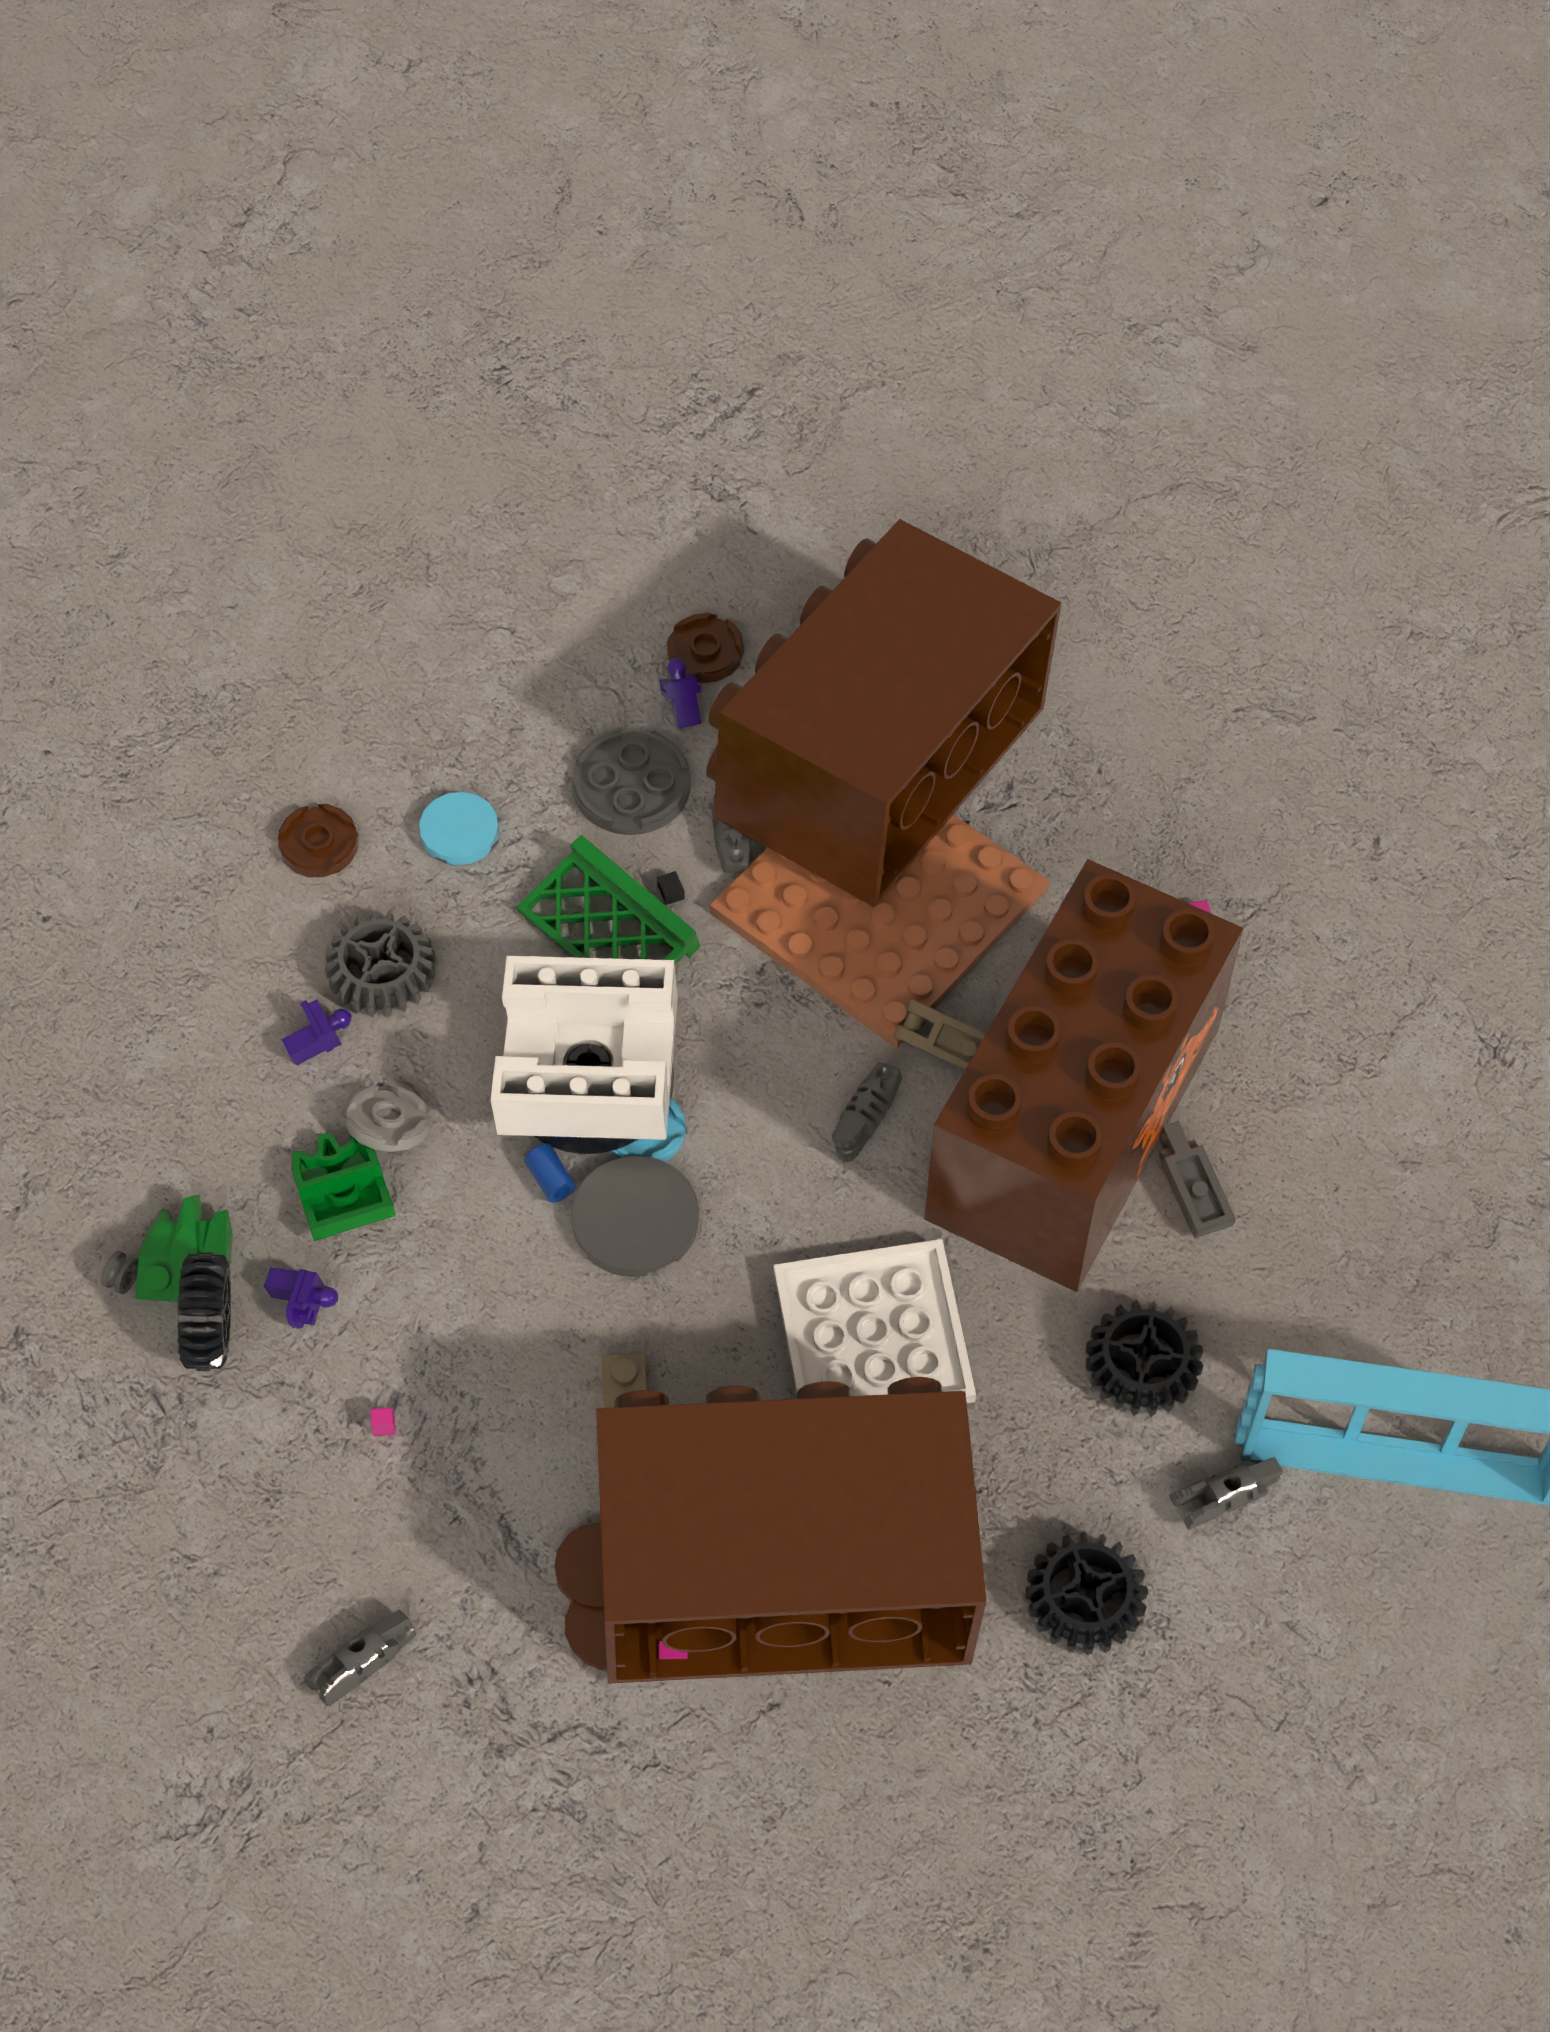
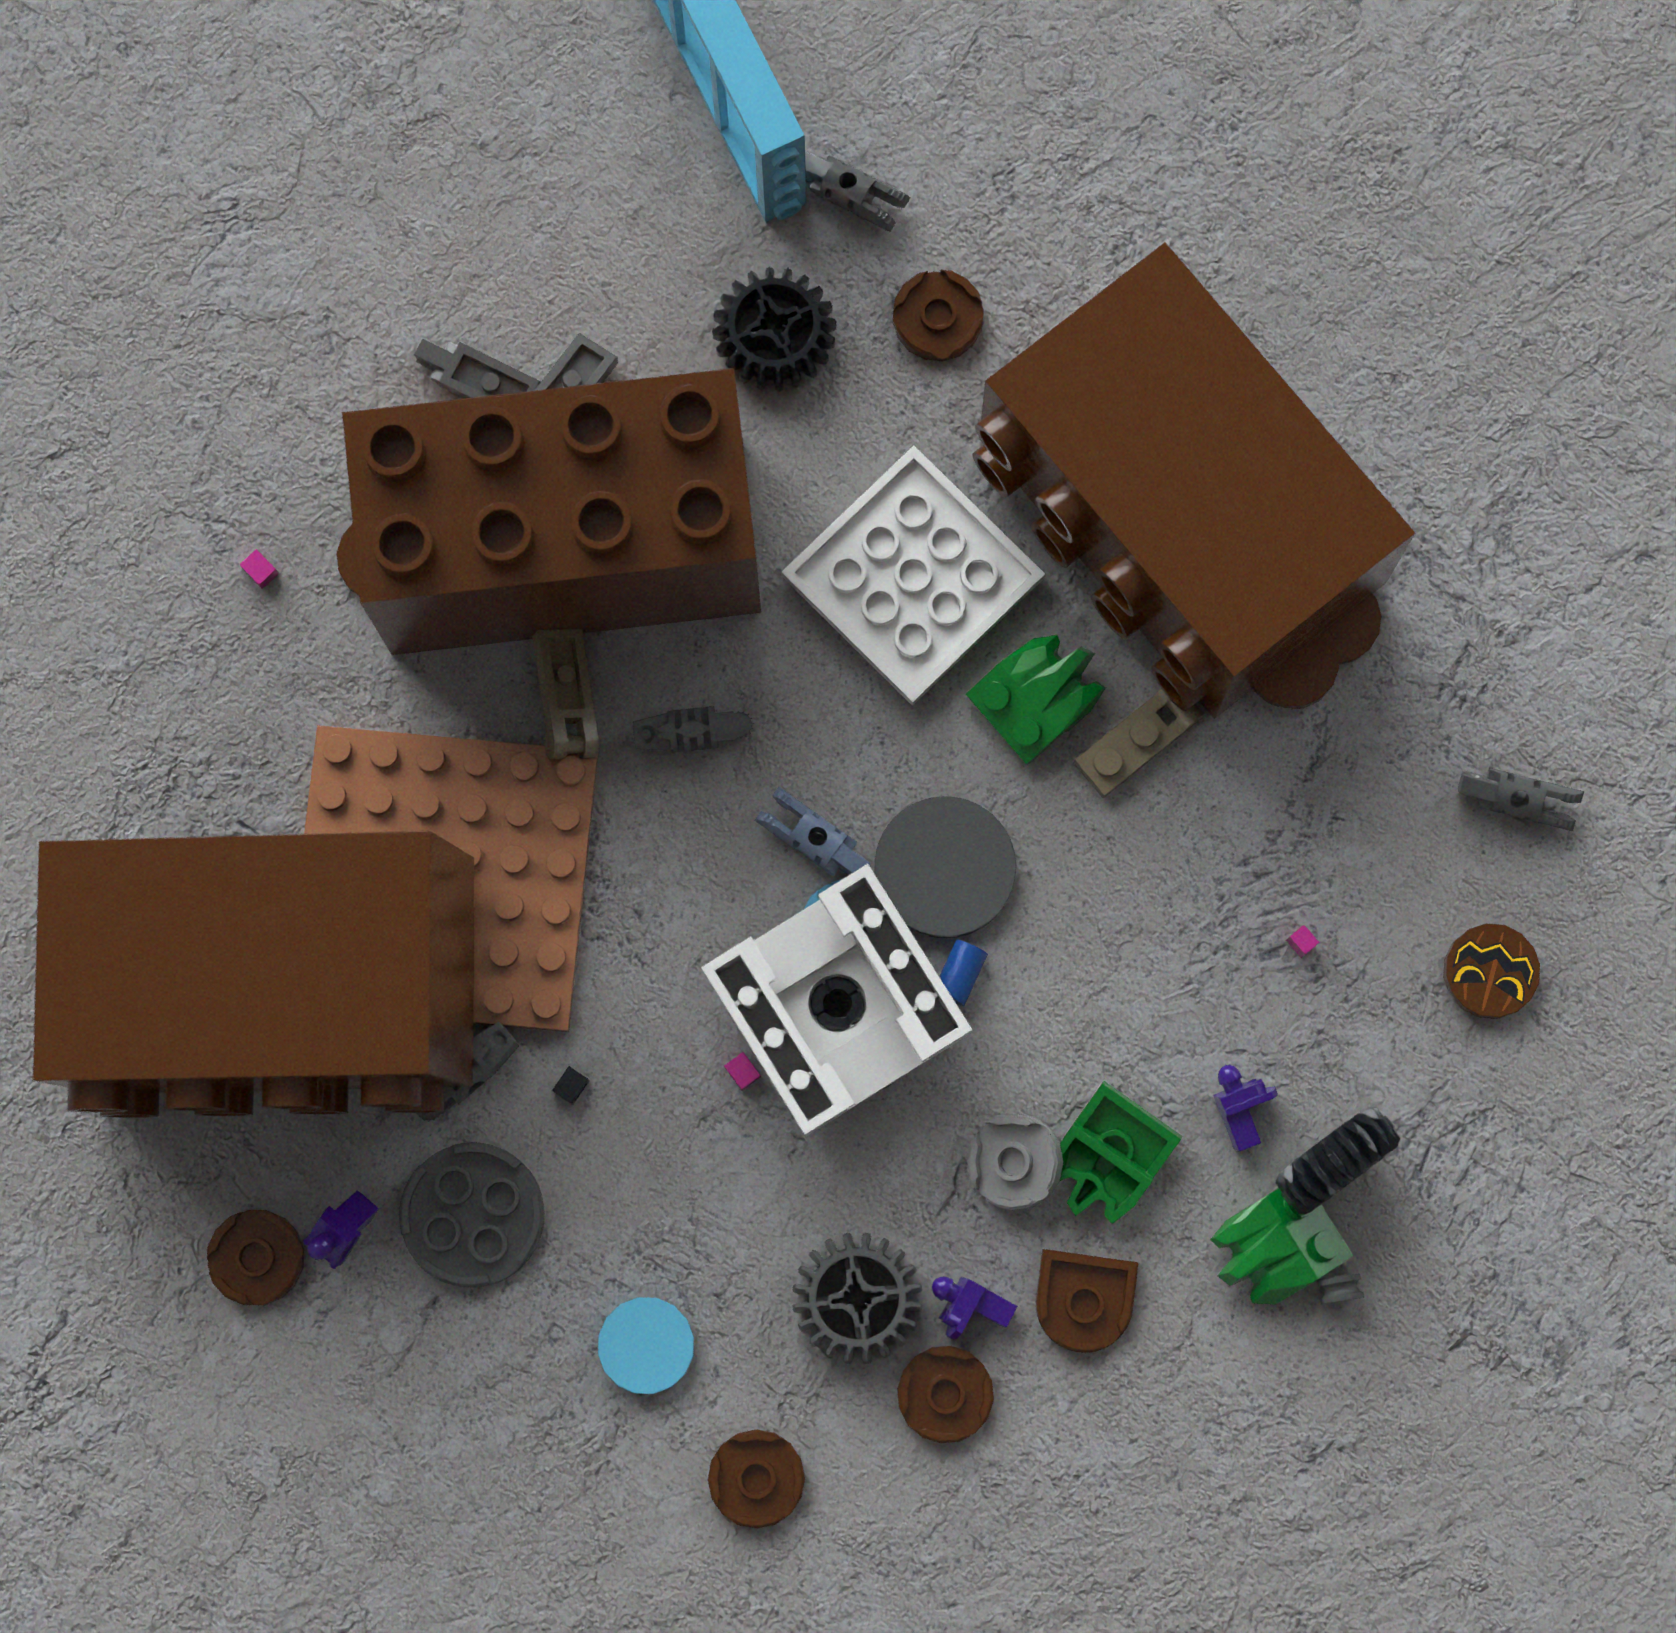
camera: 125 degrees left, 20 degrees up
green fence [516,835,701,965] -> none
black gear [1025,1531,1148,1656] -> none
none -> dark grey hinge [414,339,541,398]
none -> sand blue hinge [754,787,871,876]
none -> reddish brown tile [893,270,984,362]
none -> reddish brown tile [897,1346,994,1443]
none -> green plate [966,635,1106,764]
none -> reddish brown tile [1036,1249,1139,1353]
none -> tile [1443,923,1540,1019]

